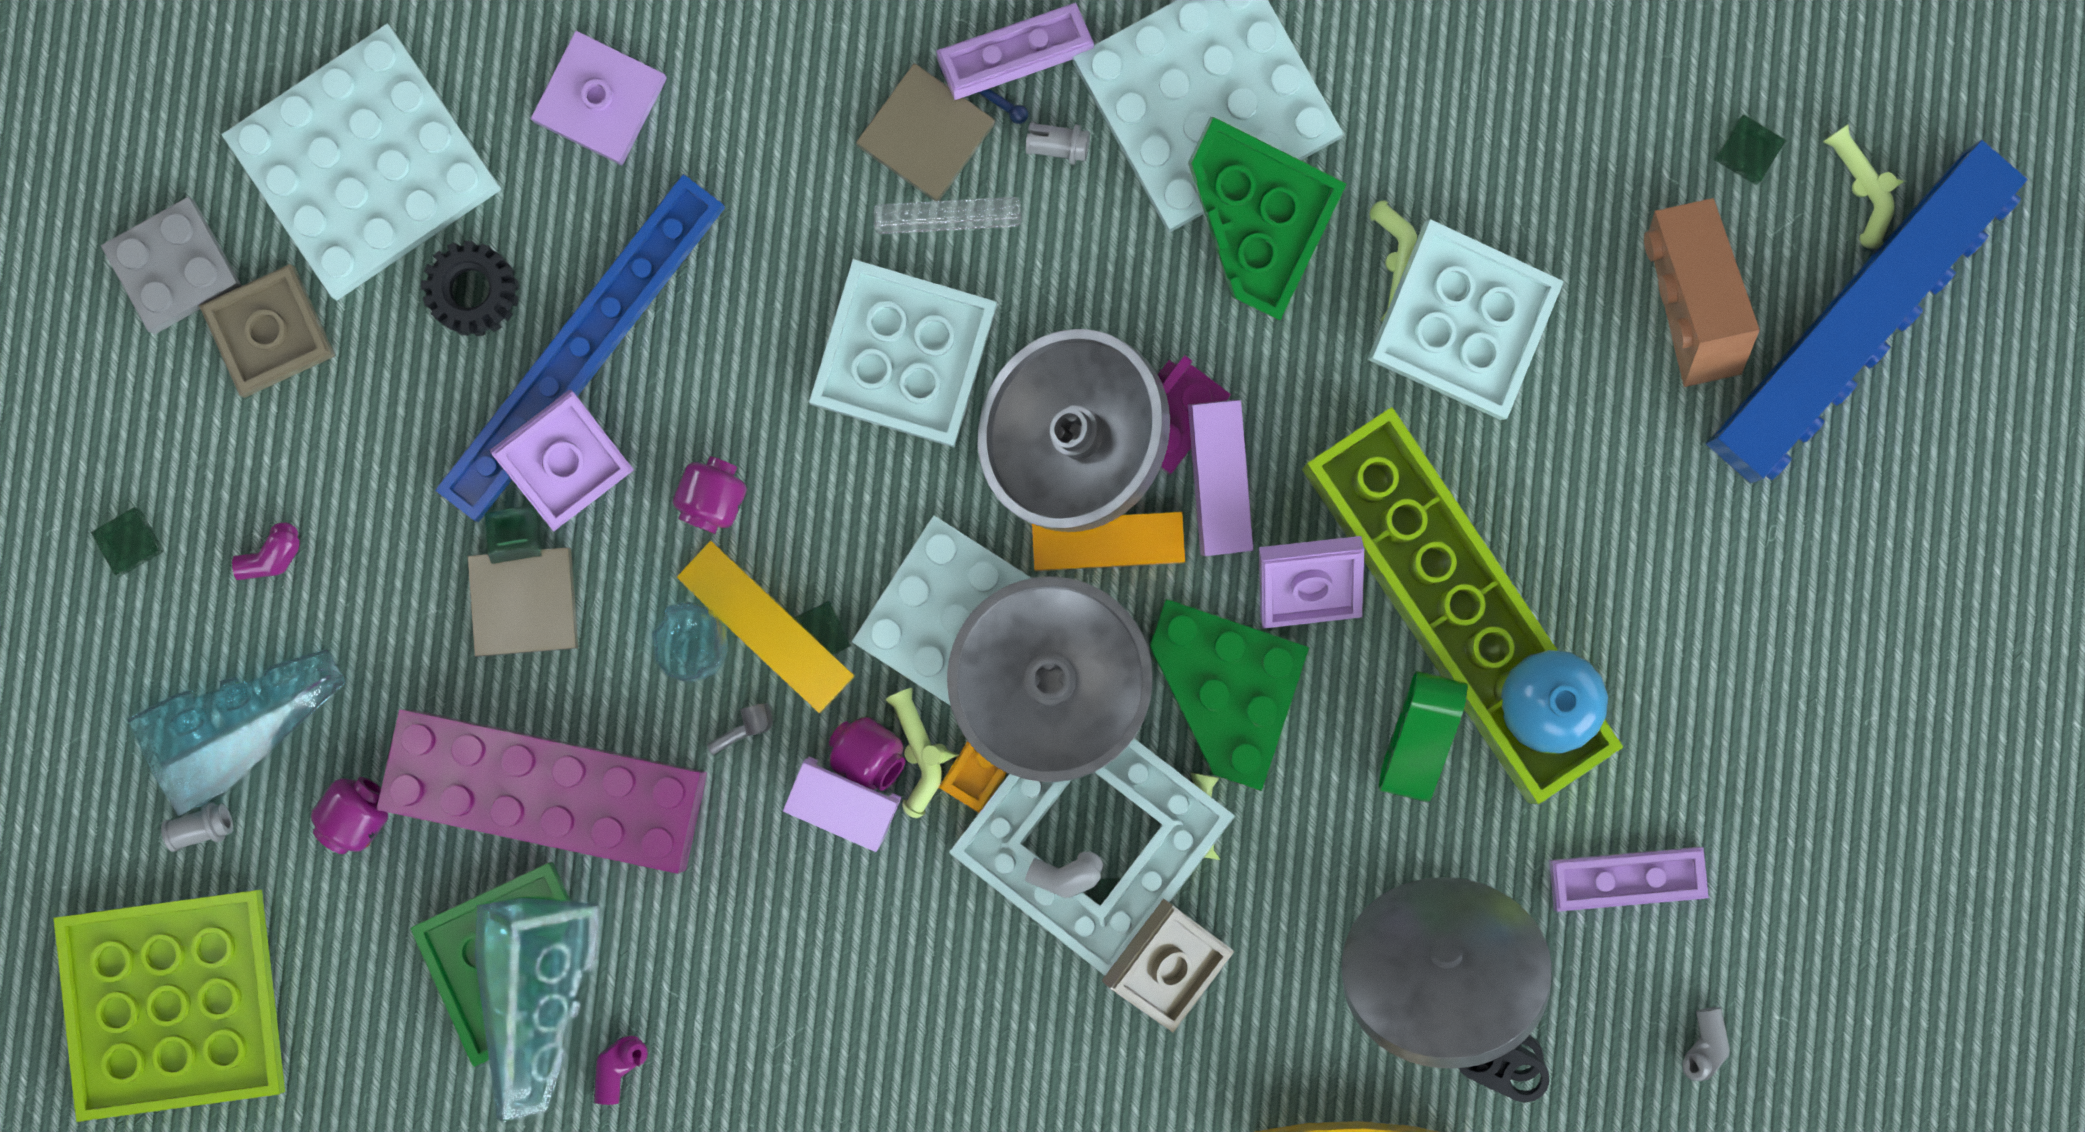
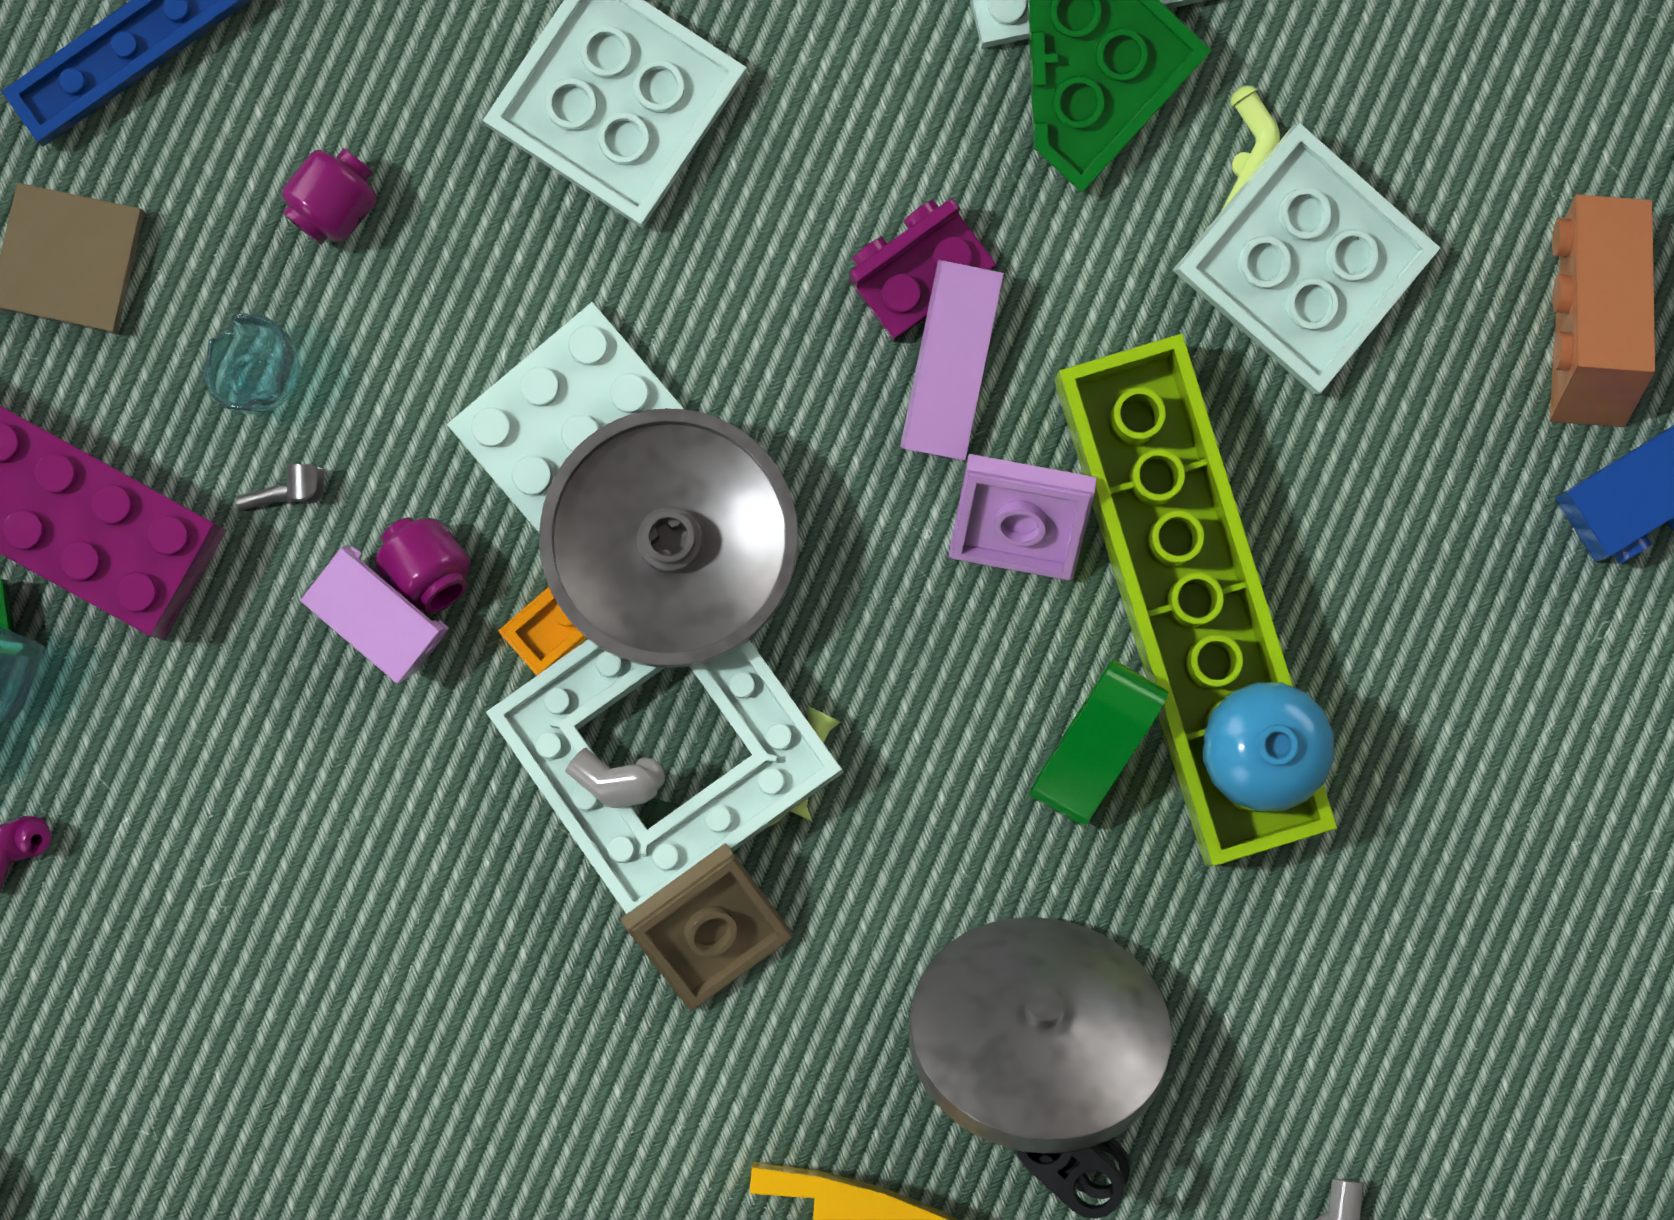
camera: 15 degrees right, 0 degrees up
clear green tile [485,505,542,564] -> none
lavender plate [489,389,634,531] -> none
yellow slope [677,541,855,713] -> none
clear green tile [794,601,852,655] -> none
yellowish green piece [885,688,959,818] -> none
flat silver dish [978,329,1170,532] -> none
light orange tile [1032,512,1185,571] -> none
green plate [1149,599,1309,791] -> none
lavender tile [1549,847,1709,912] -> none

